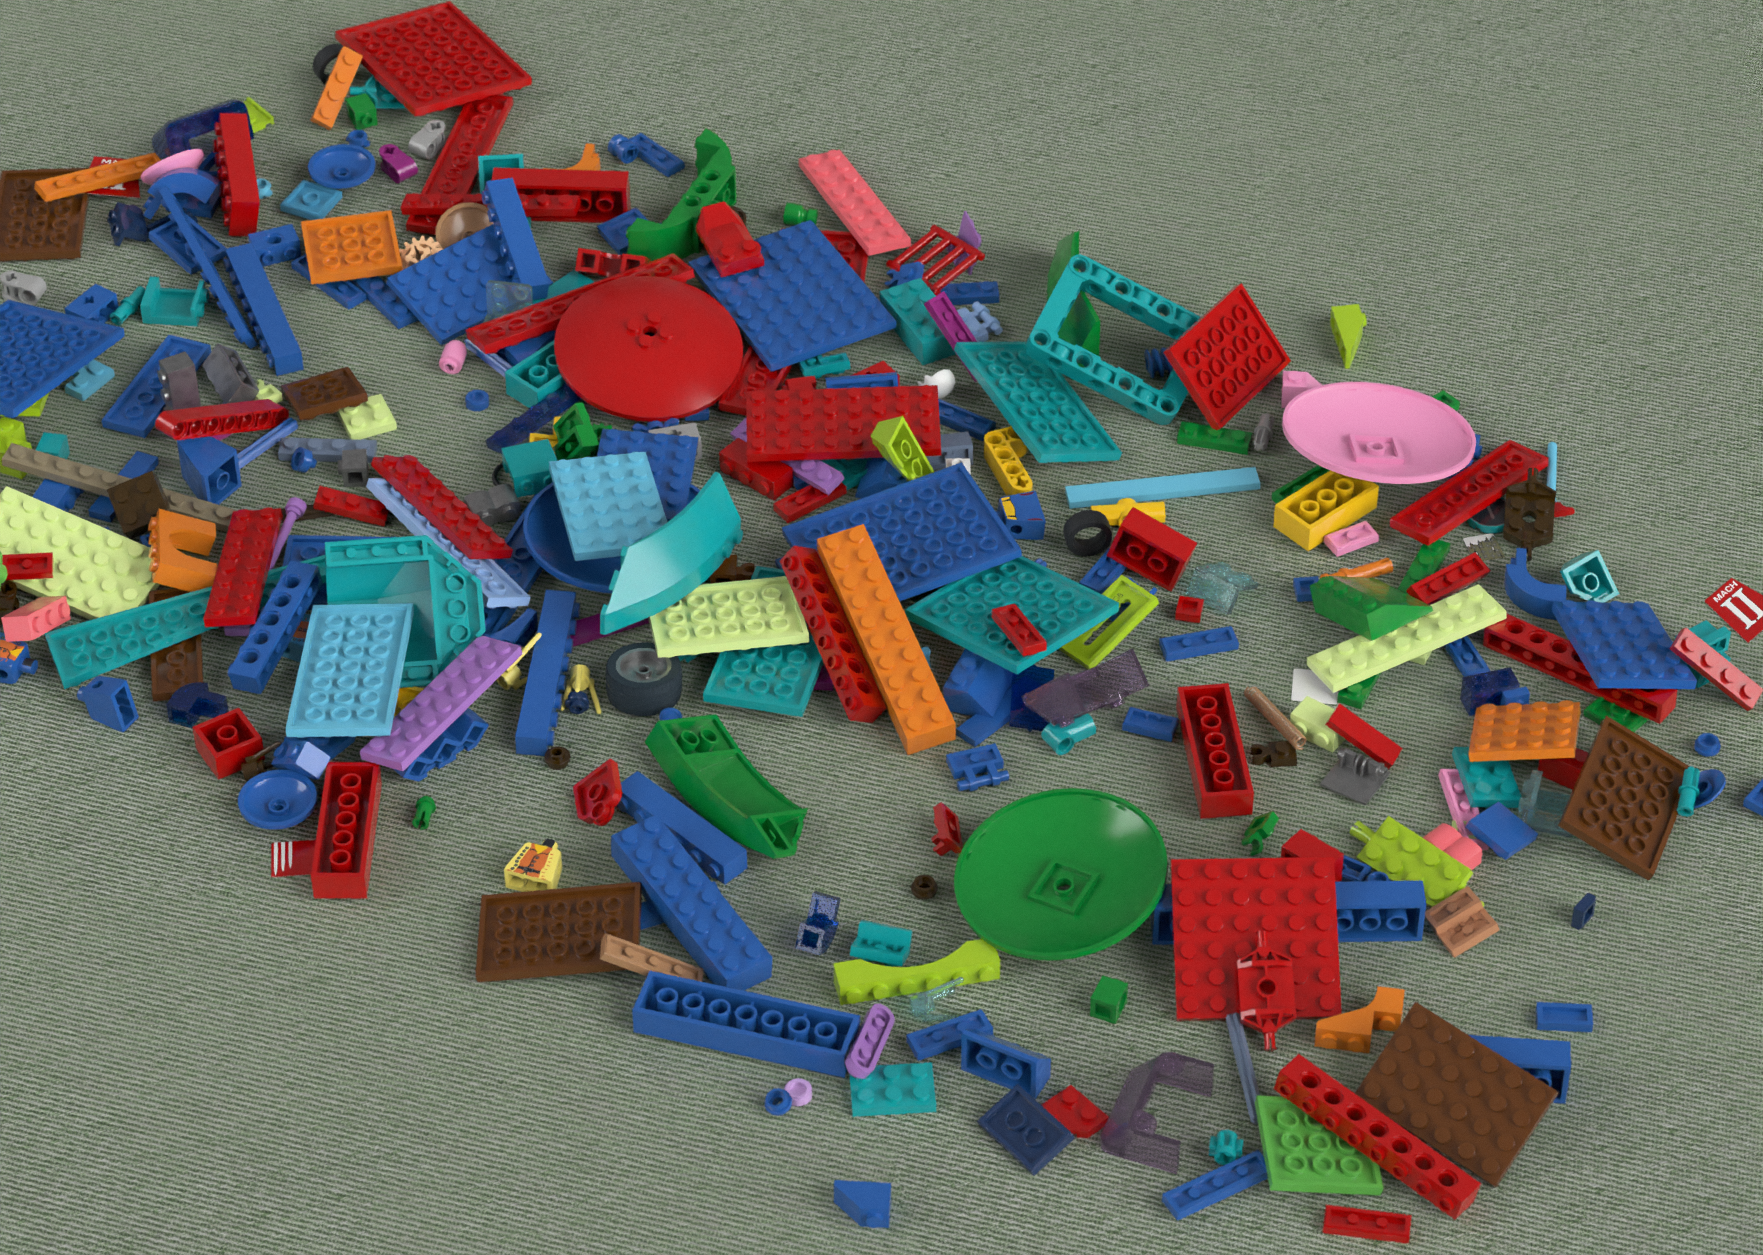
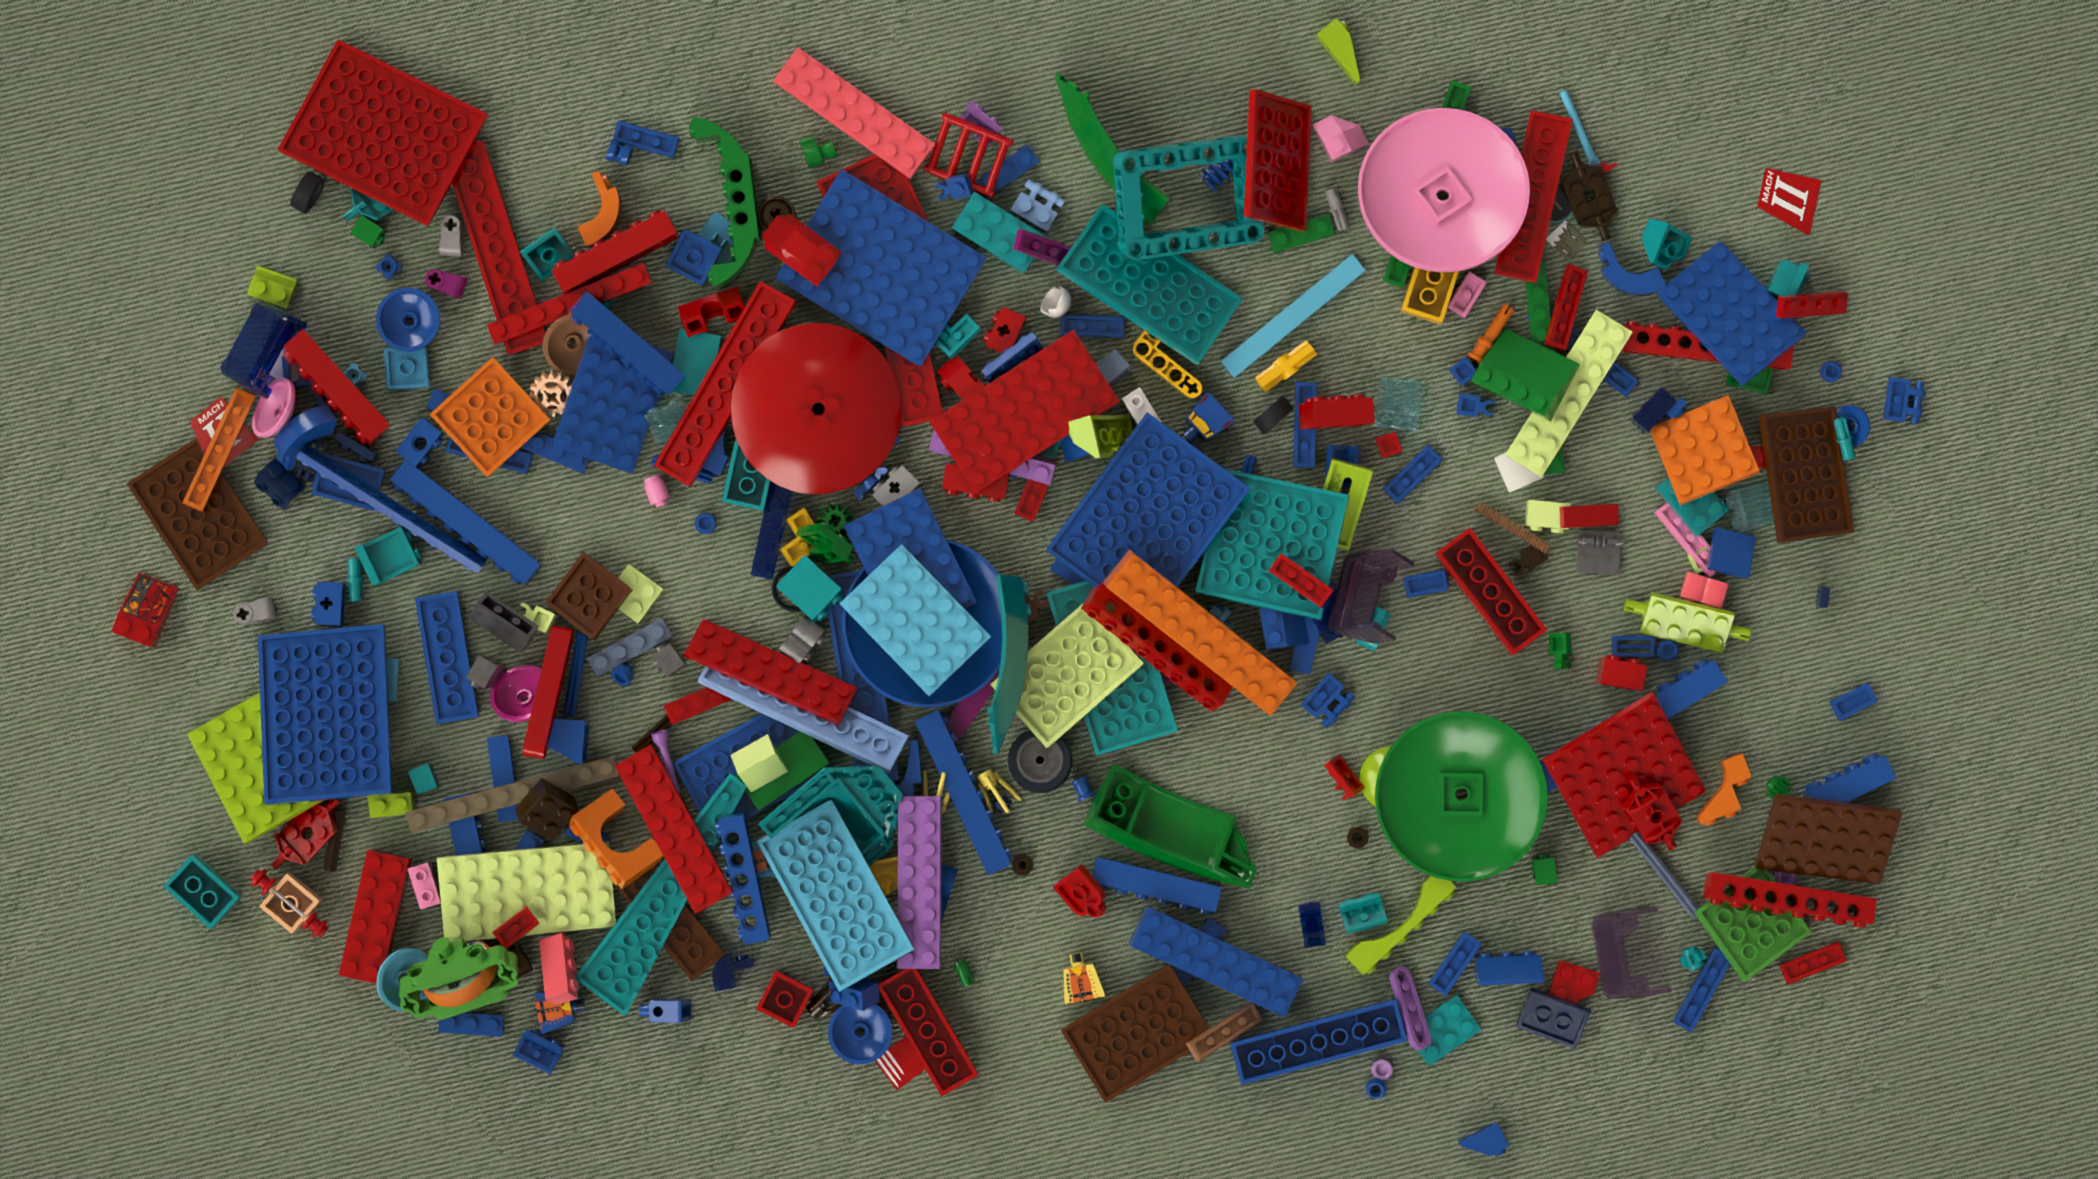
camera: 30 degrees left, 45 degrees up
orange plate [310,46,363,131] -> none
clear light blue plant [909,977,964,1022] -> none
nougat slope [1425,886,1499,958] -> none
none -> dark blue plate [335,432,379,463]
none -> blue plate [1456,393,1495,417]

